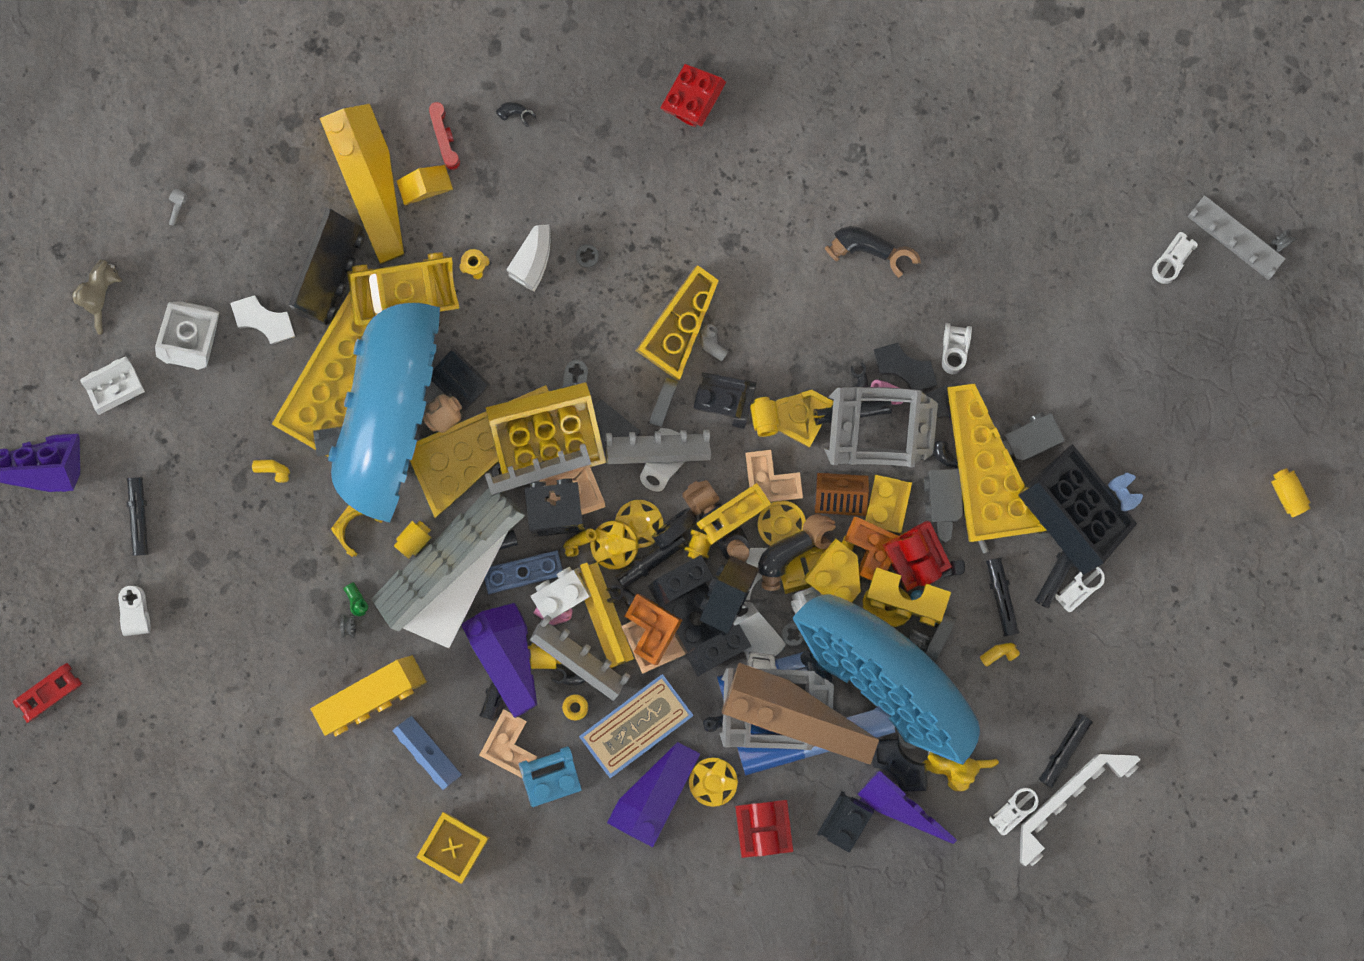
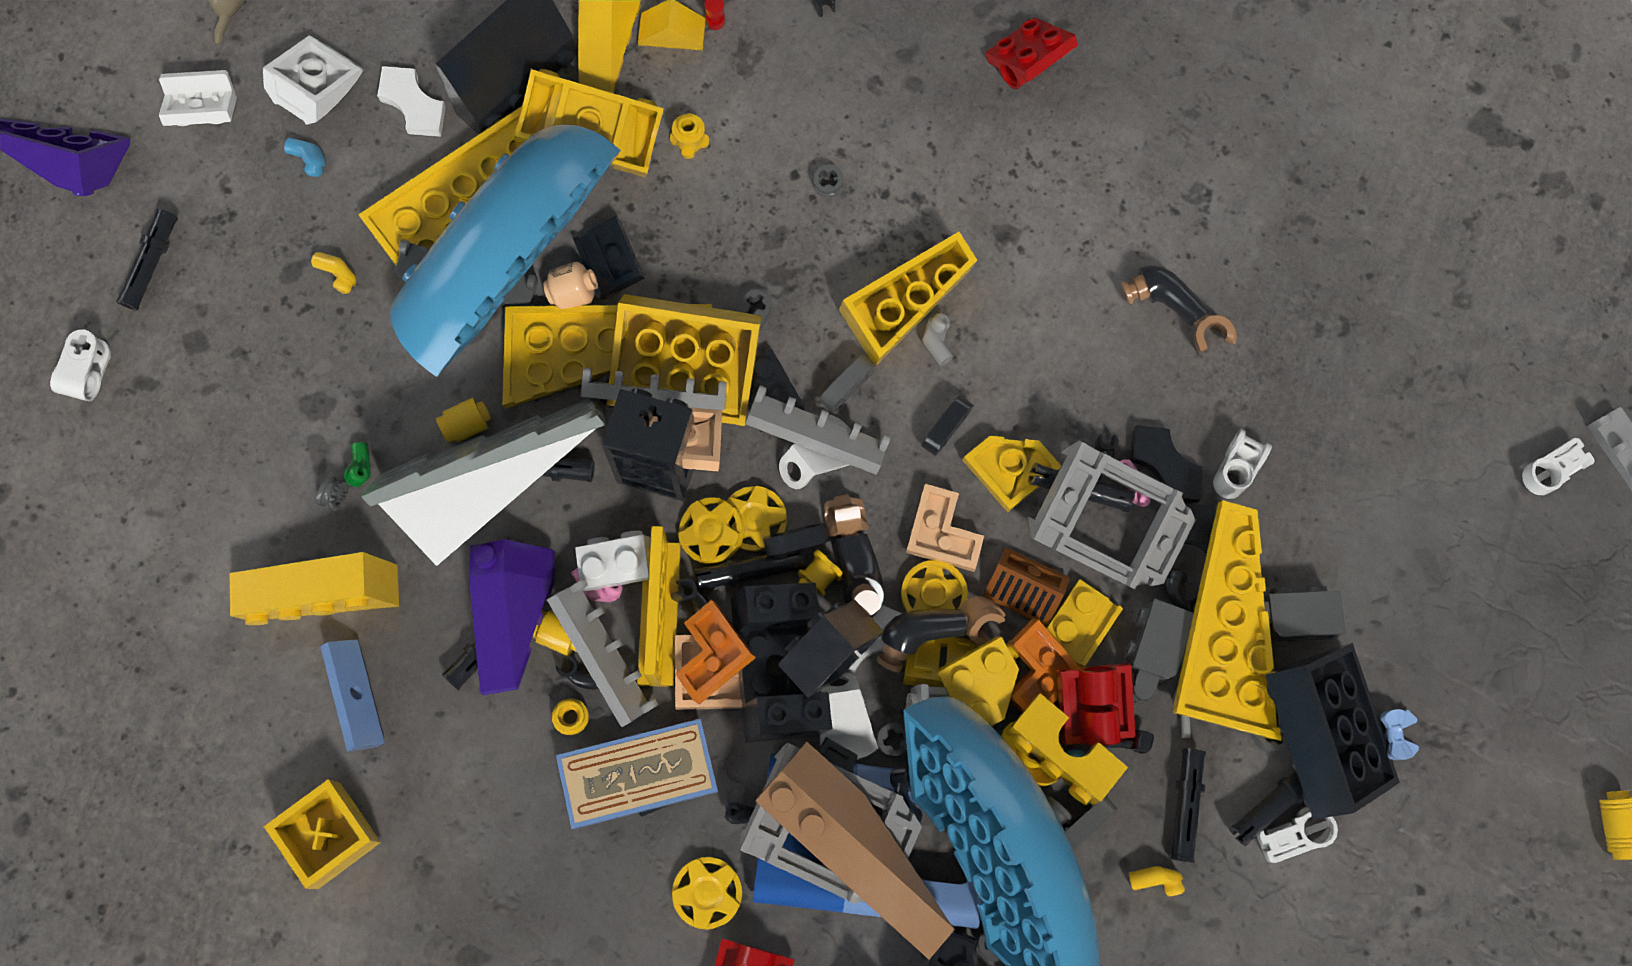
camera: 15 degrees right, 10 degrees down
yellow helmet [331,505,383,557] -> none
light nougat plate [479,709,537,778] -> none
medium blue tile [484,550,563,594] -> none
white slope [506,225,551,292] -> none
dark azure plate [519,746,582,807] -> none
yellow arm [563,528,597,557] -> none
dark purple wedge [607,742,700,847] -> none
black plate [693,372,750,419] -> none
yellow plate [696,483,771,545] -> none
yellow brick [750,397,780,437] -> none
none -> dark azure arm [284,137,326,177]

